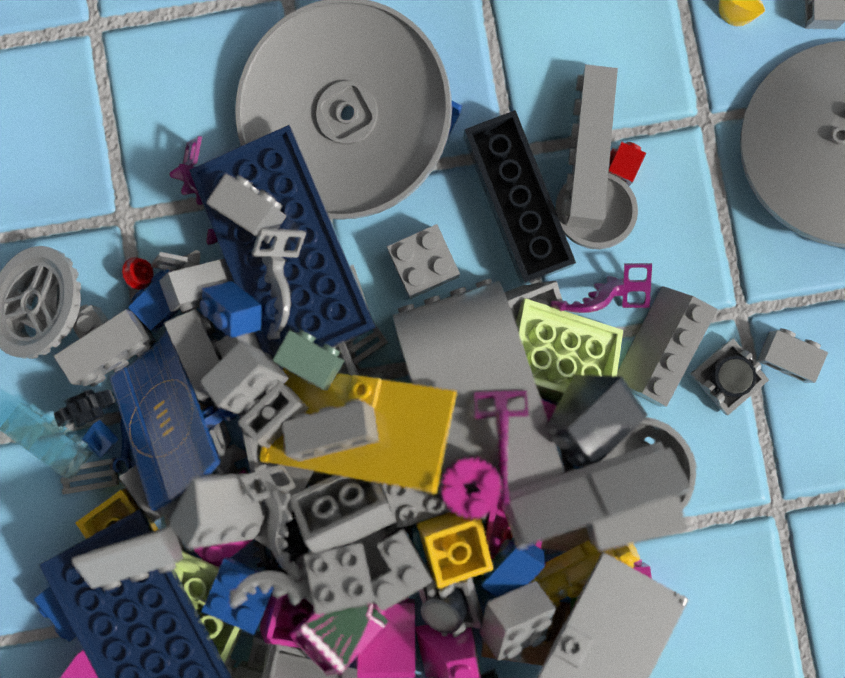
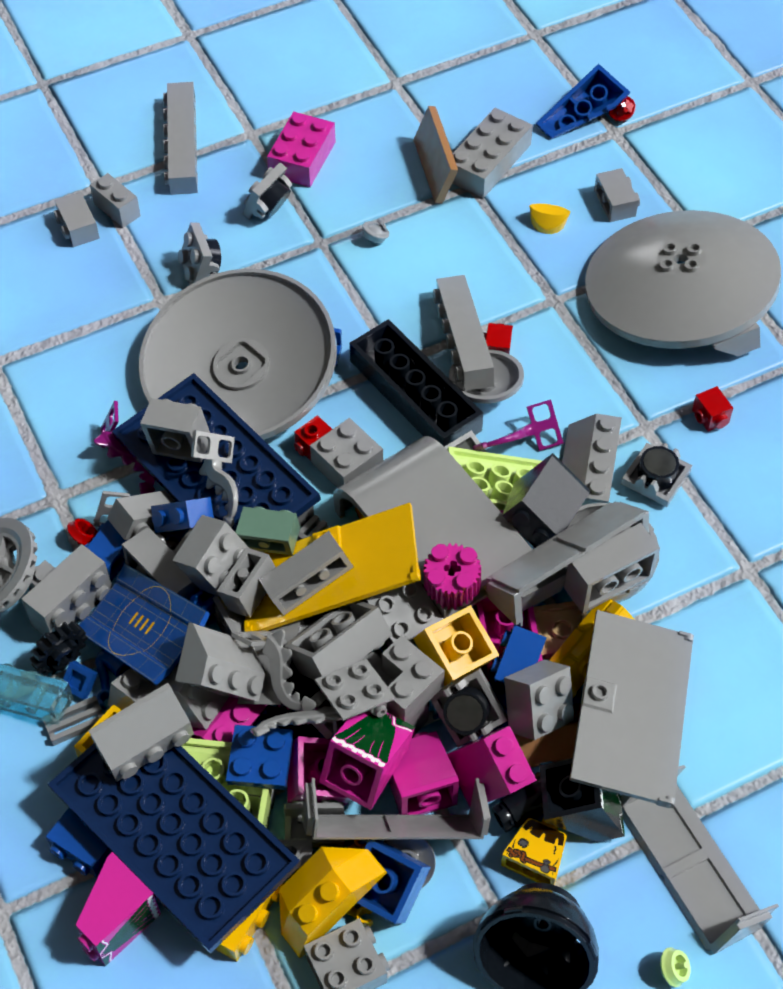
camera: 15 degrees left, 30 degrees down
magenta piece [474,390,529,505] -> none
light grey brick [757,328,828,383] -> none
none -> red brick [294,415,332,461]
none -> red brick [692,386,733,432]

